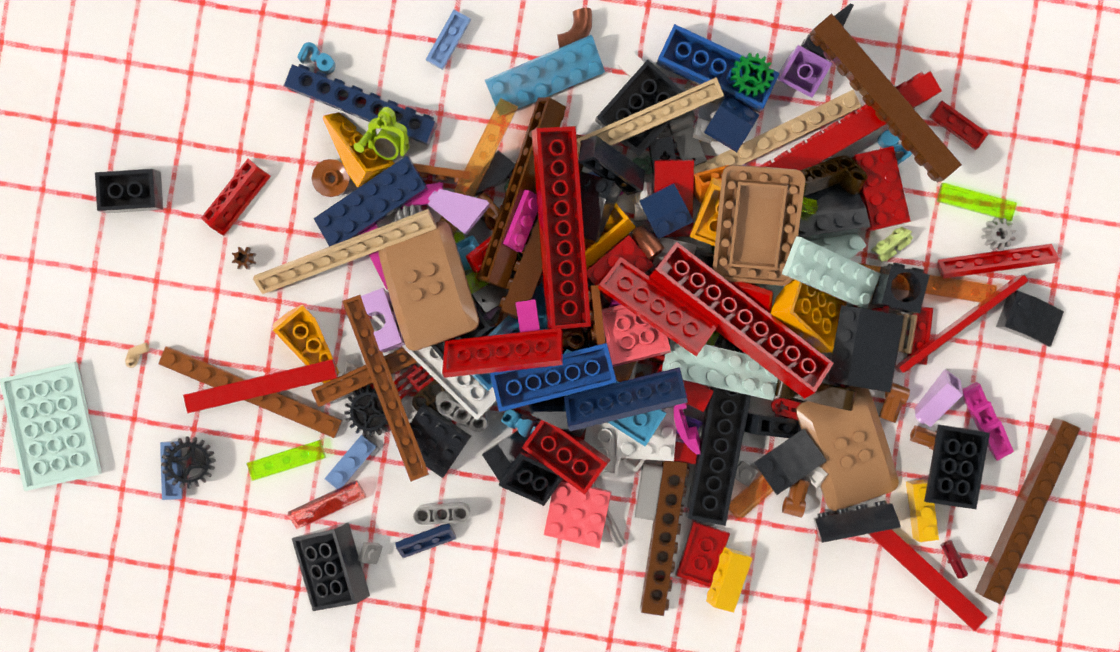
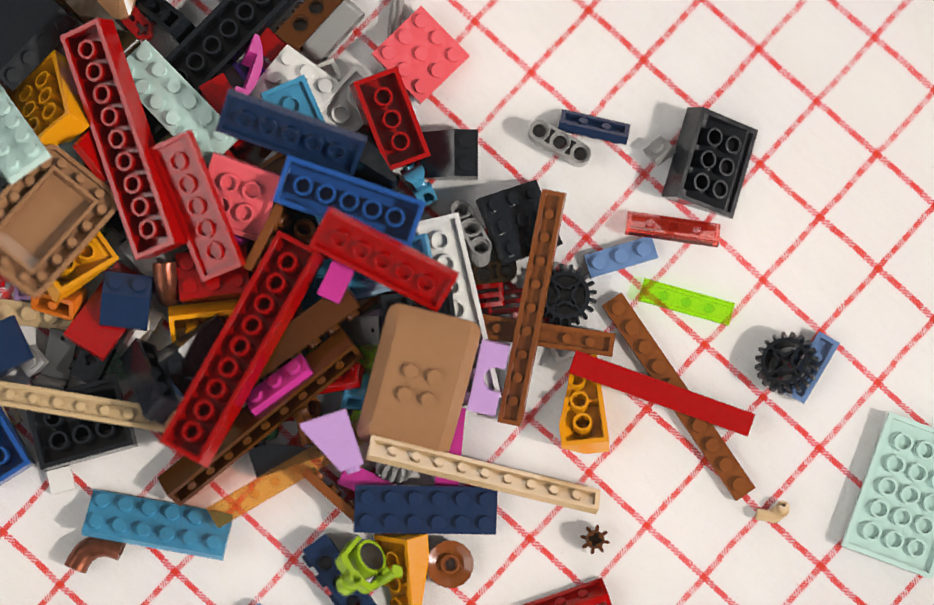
camera: 150 degrees left, 5 degrees down
black slope [498,452,563,506] -> none

